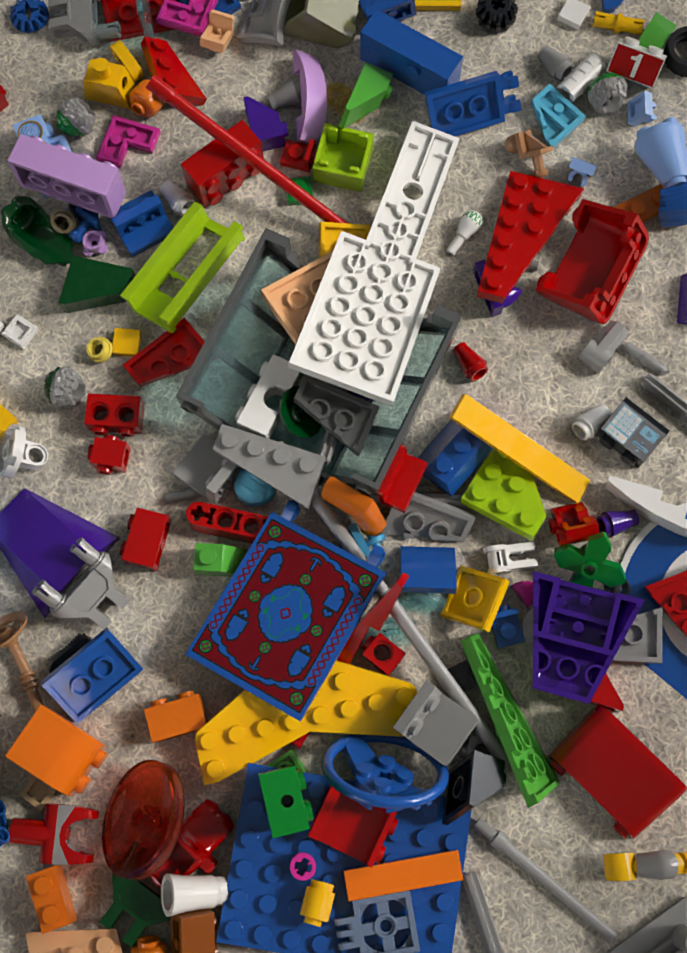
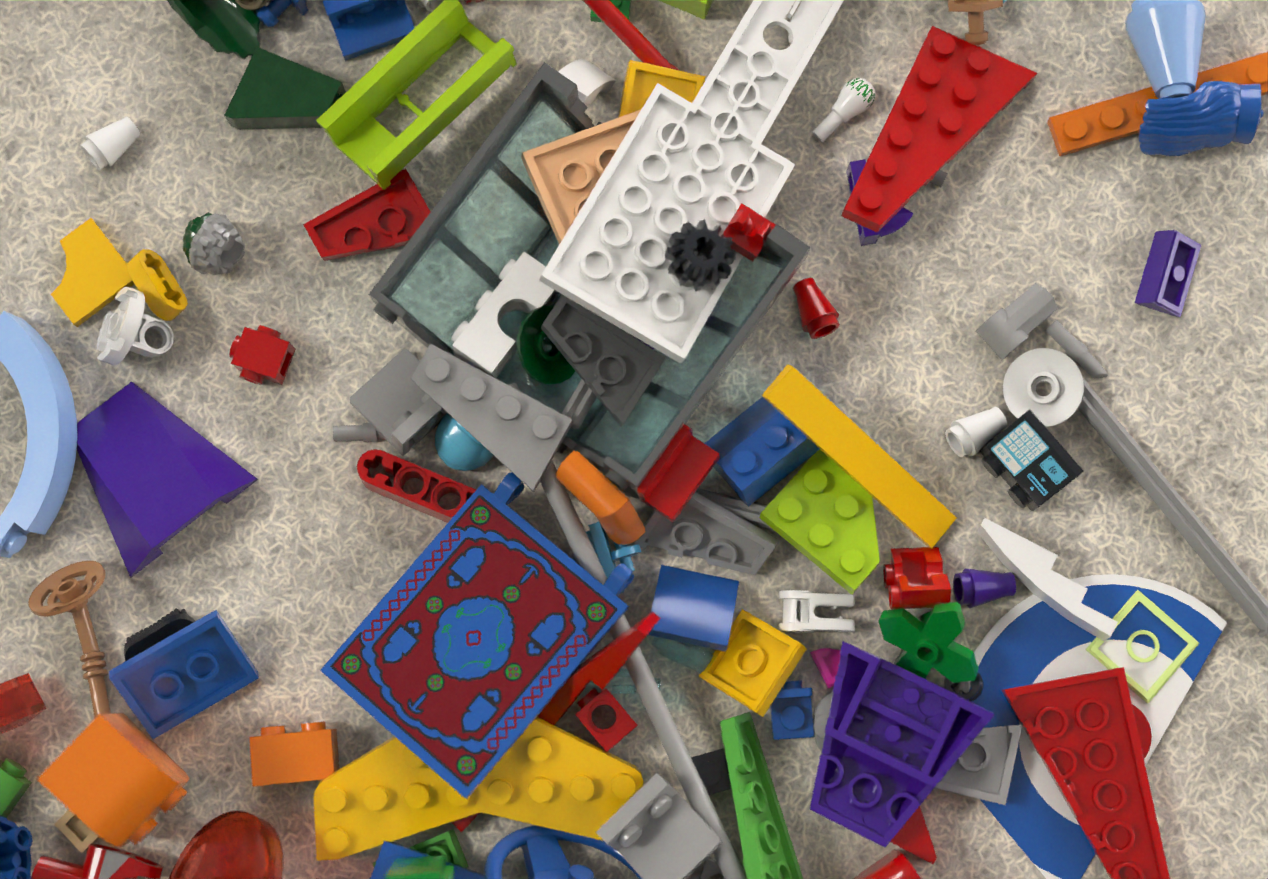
camera: 10 degrees right, 5 degrees up
white tile [1,314,39,350] -> none
light grey connector [32,537,130,629] -> none
lavender plate [82,230,108,257] -> none
red brick [84,393,145,437] -> none
light yellow plate [87,337,113,363] -> none
yellow tile [112,328,142,357] -> none
red brick [120,507,172,572] -> none
bright green slope [193,543,248,577] -> none
red windscreen [536,199,649,325] -> none
light blue tile [568,157,597,186] -> none
none -> yellow beam [127,249,188,321]
none -> white slope [558,59,616,105]
none -> black gear [665,219,736,292]
none -> red tile [721,203,776,262]
none -> white dish [1003,348,1084,427]

